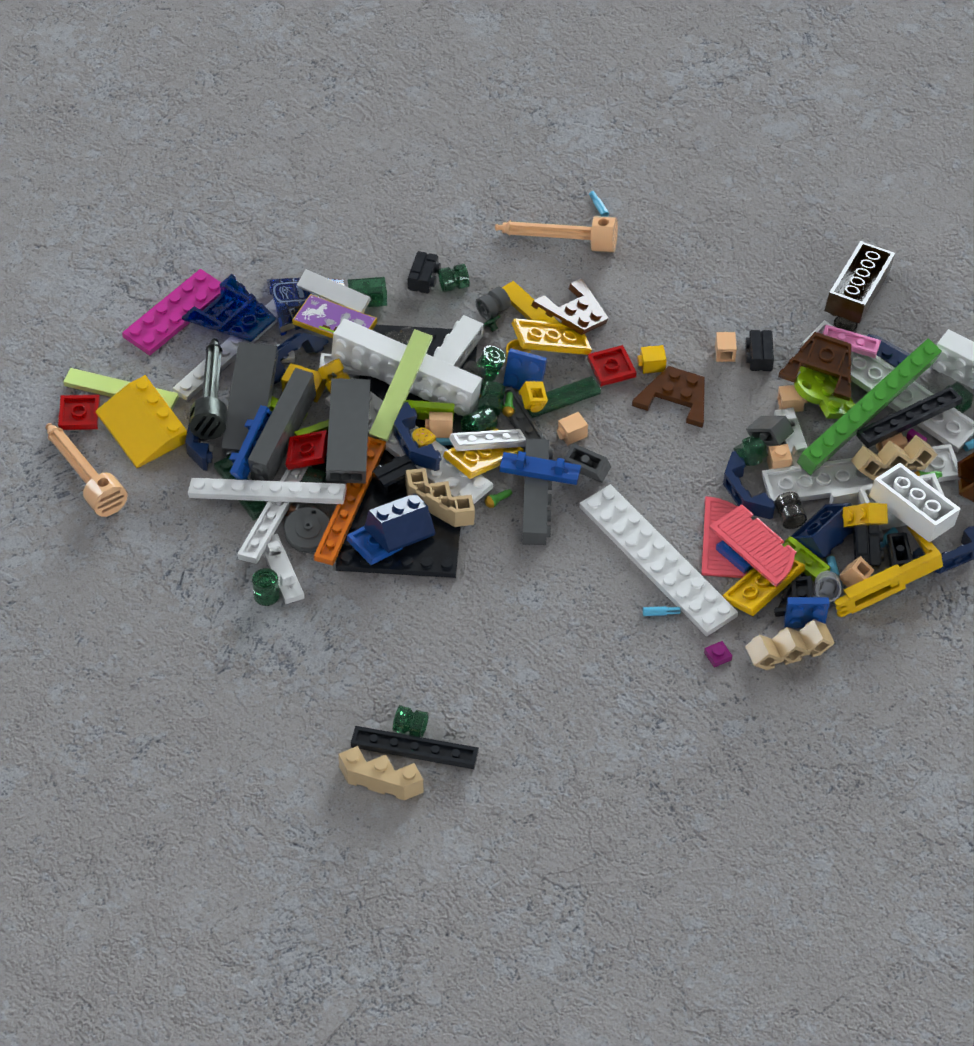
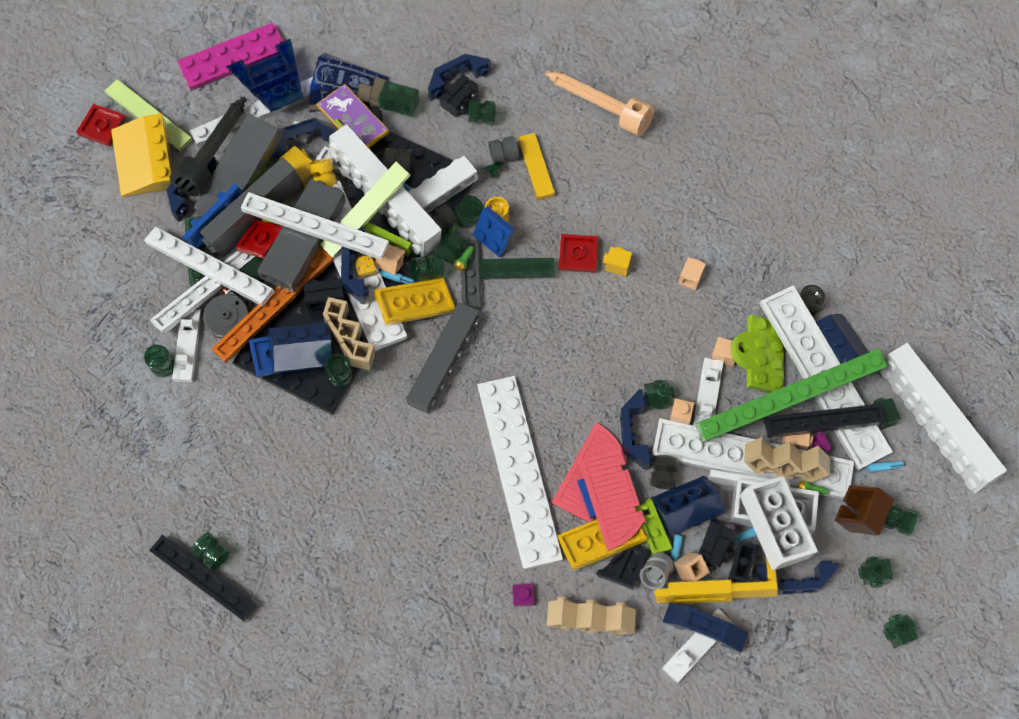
camera: 25 degrees right, 15 degrees up
light nougat piece [45,423,127,517] -> none
white tile [297,269,371,313] -> none
tan brick [339,746,424,801] -> none
white tile [449,429,526,451] -> none
bright green piece [484,489,512,508] -> none
blue hinge [500,451,581,485] -> none
yellow tile [511,319,592,355] -> none
yellow brick [519,381,548,413] -> none
wing [531,279,608,335] -> none
light nougat brick [557,412,588,446] -> none
dark grey brick [564,443,611,483] -> none
medium azure pin [589,191,609,217] -> none
reddish brown wing [632,366,705,428] -> none
medium azure pin [643,606,681,616] -> none
black brick [745,330,774,371] -> none
dark grey brick [746,416,794,445] -> none
reddish brown wing [778,332,851,401] -> none
blue plate [784,597,829,629] -> none
bright pink tile [823,325,881,358] -> none
dark brown brick [824,241,895,324] -> none
yellow brick [843,503,888,527] -> none
none -> white plate [241,192,389,260]
none -> clear green wheel [325,354,353,387]
none -> dark blue slope [428,54,491,101]
none -> dark blue slope [662,603,748,653]
none -> white hinge [662,609,733,683]

